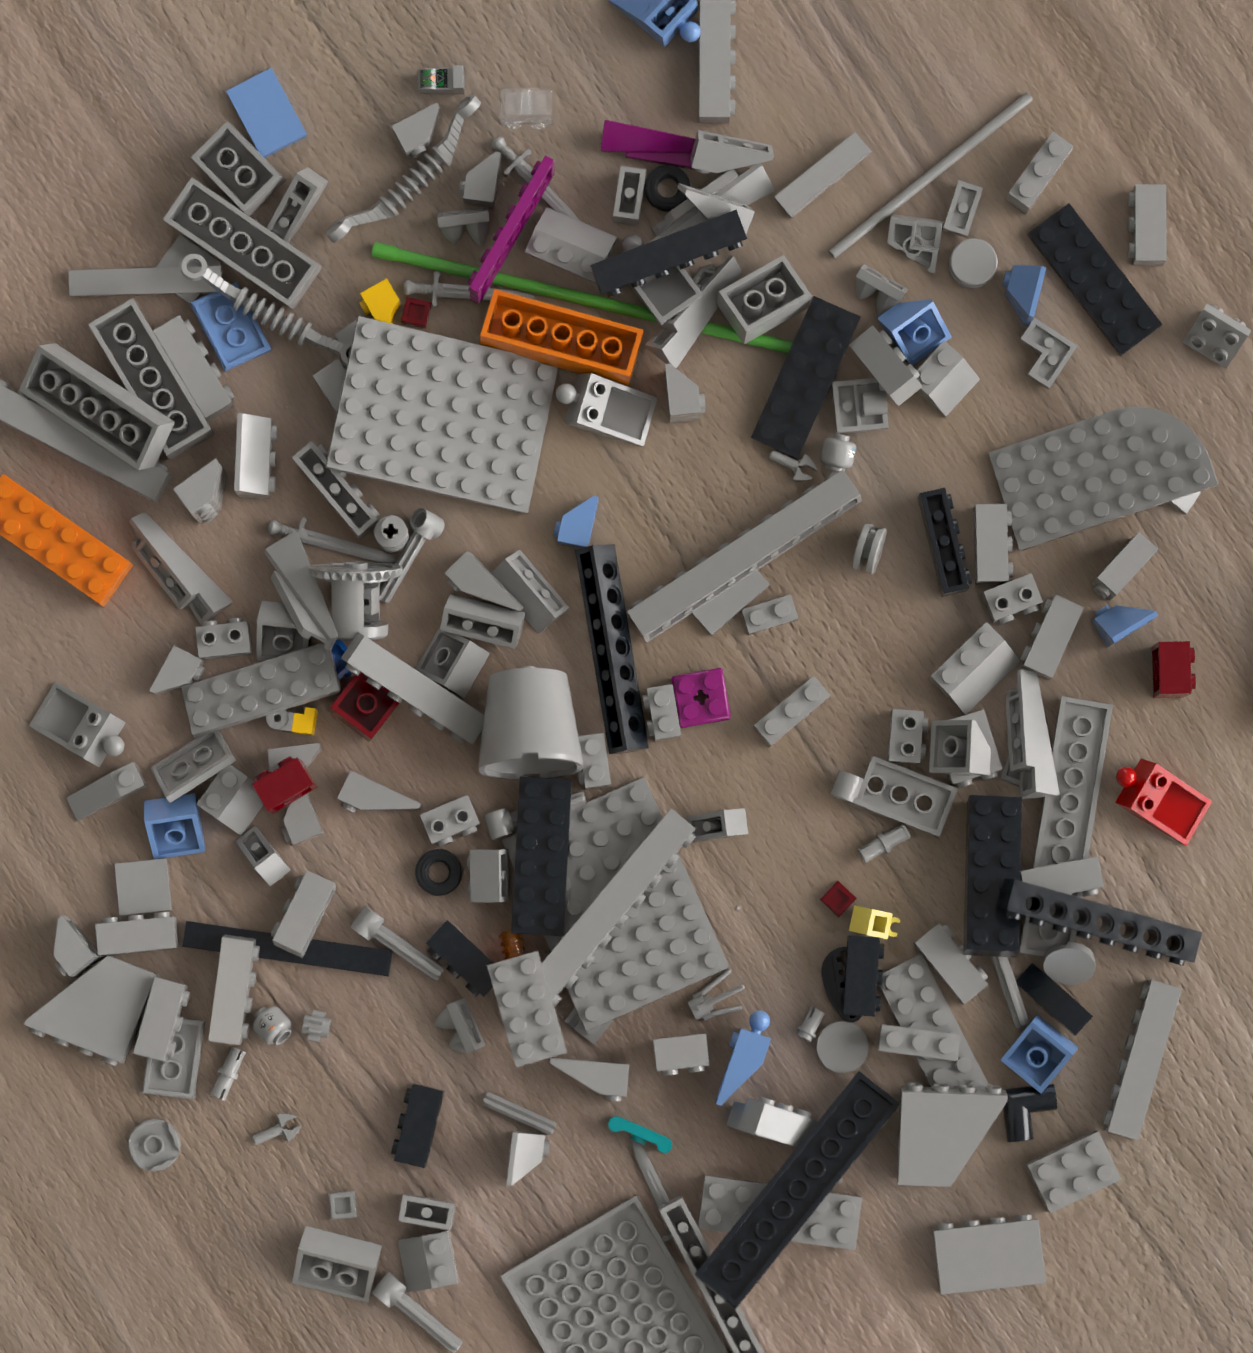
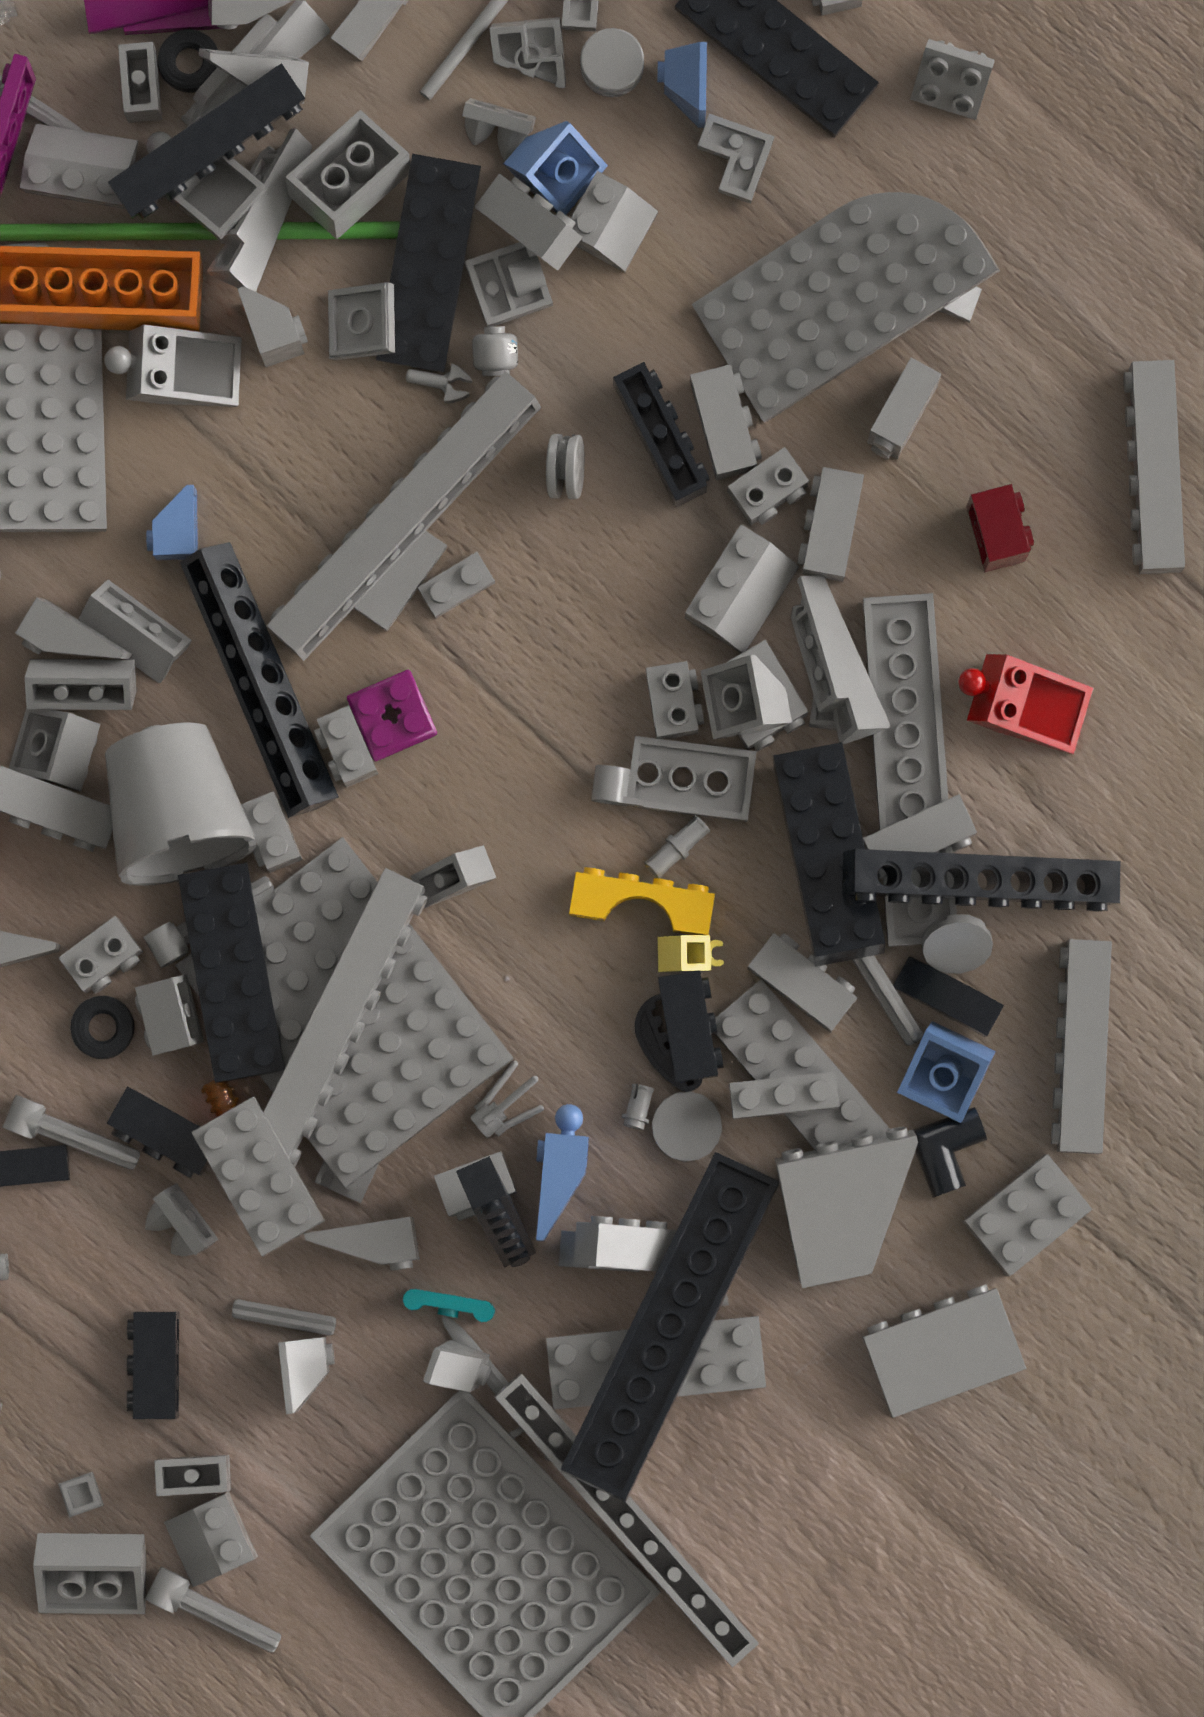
camera: 10 degrees left, 0 degrees up
light grey brick [753,676,831,747] -> none
dark red tile [820,881,857,918] -> none
medium blue slope [1091,605,1158,647] -> none
none -> light grey plate [328,282,395,361]
none -> light grey slope [423,1340,491,1392]
none -> black brick [456,1156,536,1268]
none -> yellow arch [569,867,715,935]

